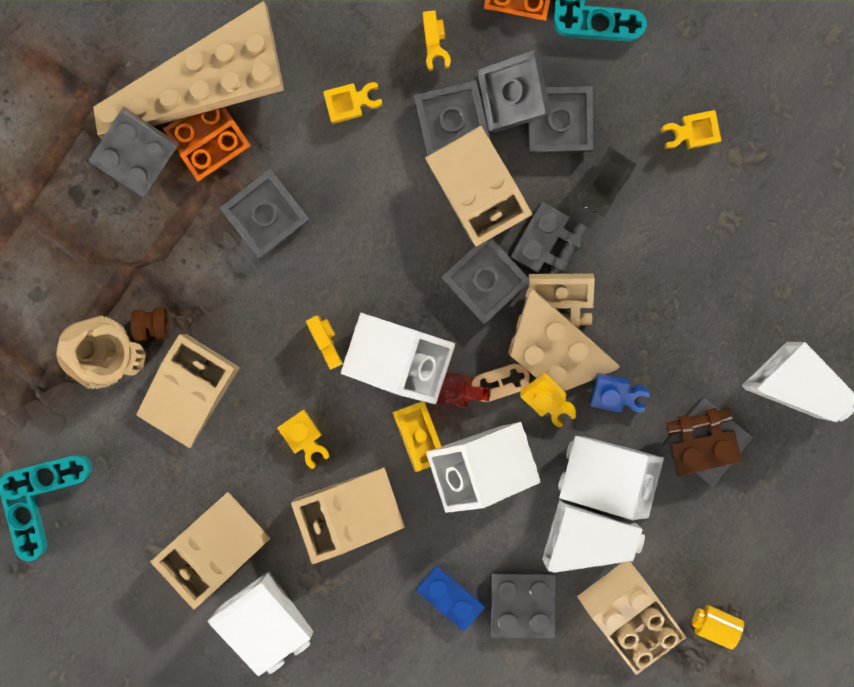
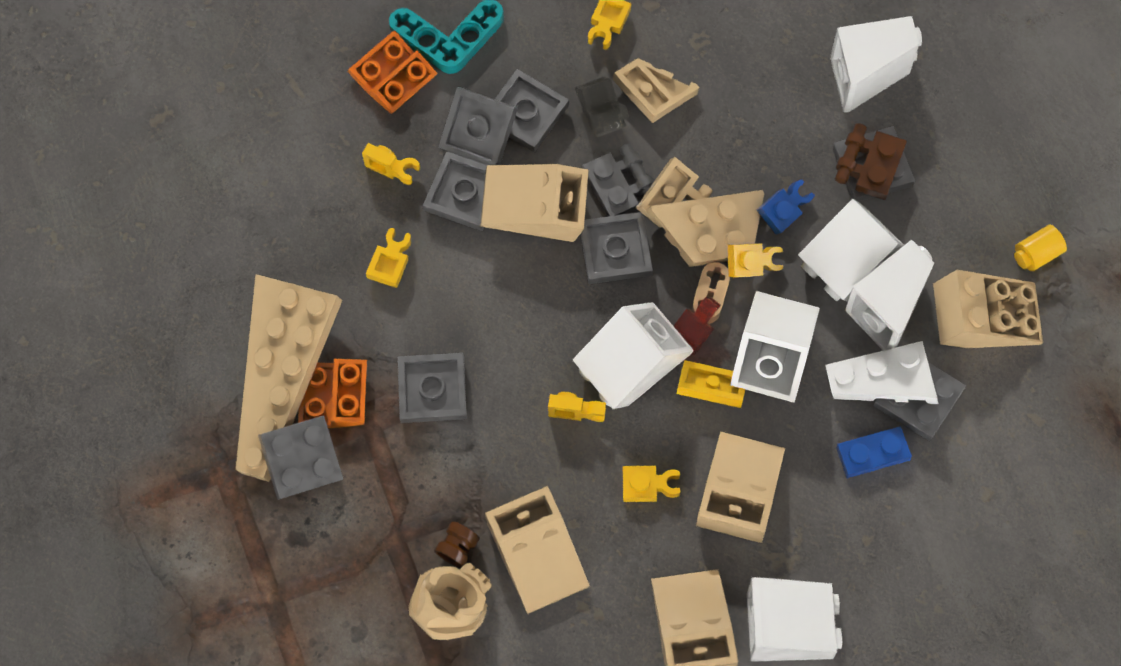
camera: 60 degrees left, 20 degrees down
none -> tan wing [613,58,700,123]
none -> white wing [825,341,939,404]

